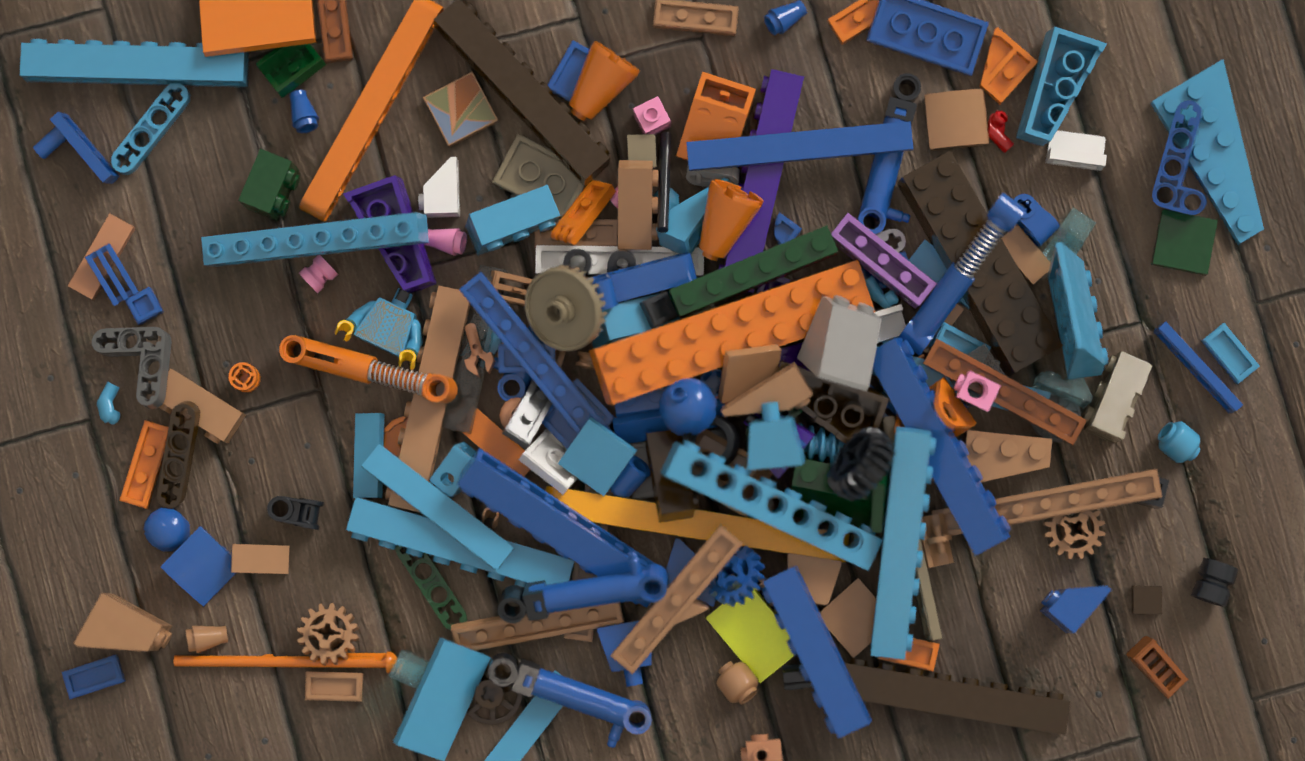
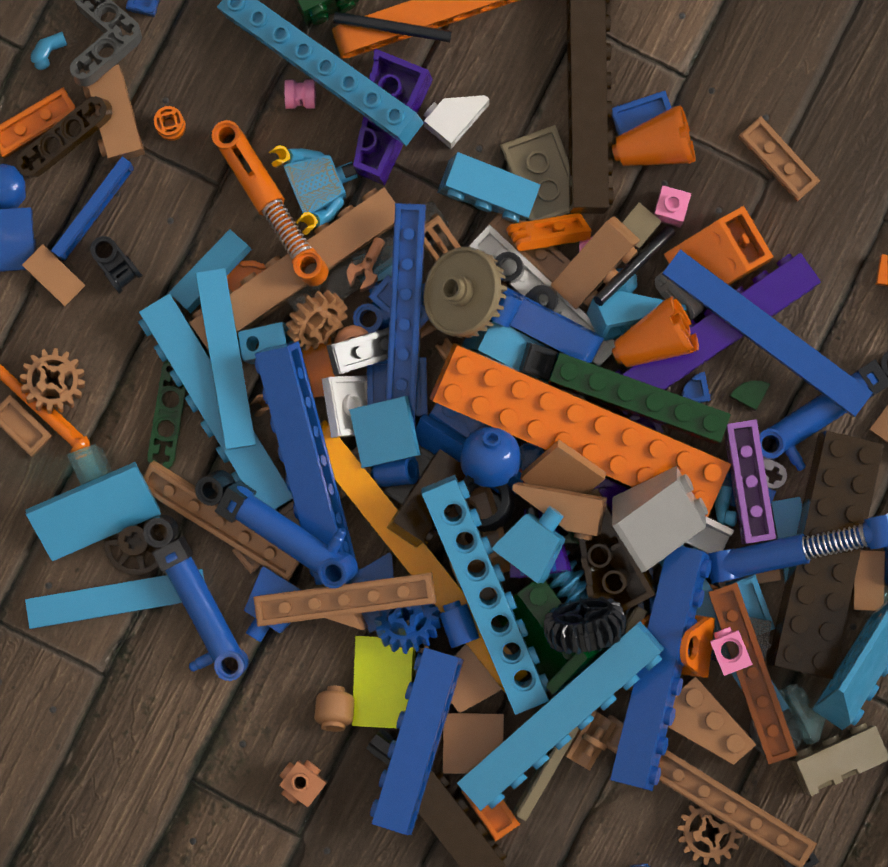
camera: 40 degrees right, 0 degrees up
tile [423,72,498,147] -> none
bright pink cone [424,228,467,256] -> none
blue cone [764,0,807,35] -> none
dark azure head [1158,421,1200,463] -> none
none -> blue tile [51,156,134,261]
none -> medium nougat gear [286,290,348,351]
none -> black bar [333,11,452,43]
none -> blue brick [439,600,480,648]
none -> dark green tile [729,380,770,411]

